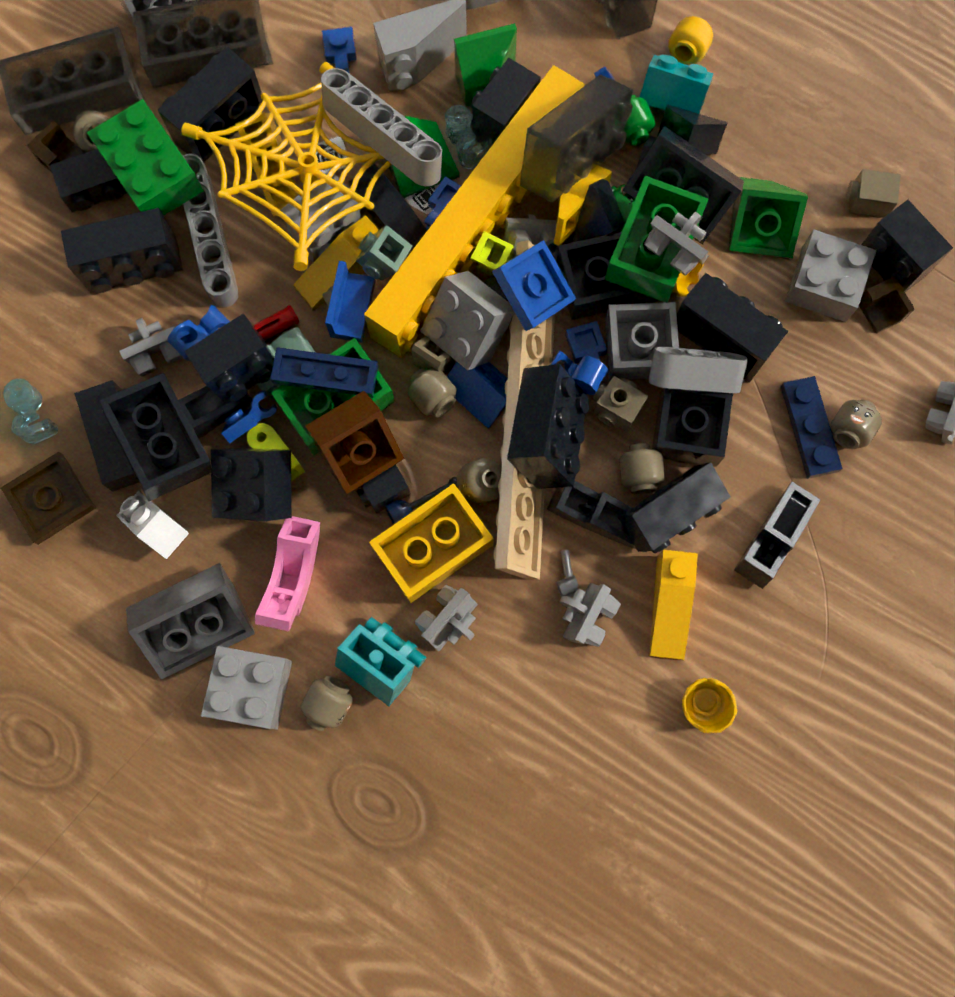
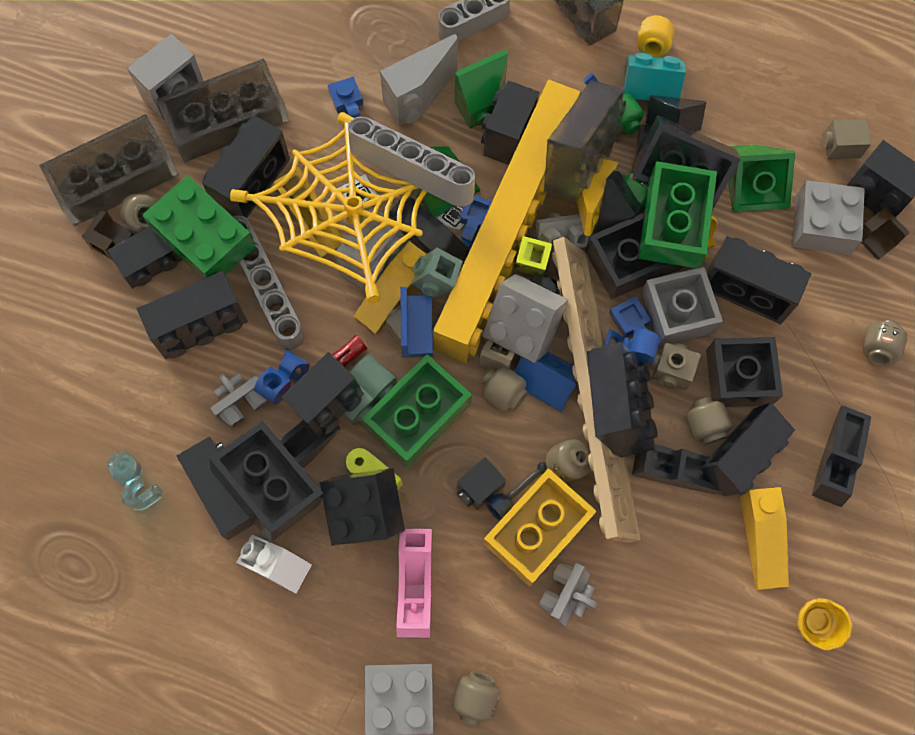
camera: 15 degrees left, 5 degrees down
dark brown plate [1,452,96,545] -> none
flat silver slope [126,563,255,680] -> none
blue plate [221,390,277,444] -> none
dark blue plate [270,347,378,398] -> none
reddish brown brick [305,391,404,494] -> none
teal brick [335,617,426,706] -> none
clear light blue leg [445,105,492,169] -> none
blue plate [492,240,576,331] -> none
flat silver hand [556,550,578,598] -> none
light grey hips [560,583,621,647] -> none
light grey hips [644,212,709,276] -> none
light grey beam [648,347,748,393] -> none
dark blue plate [780,376,843,479] -> none

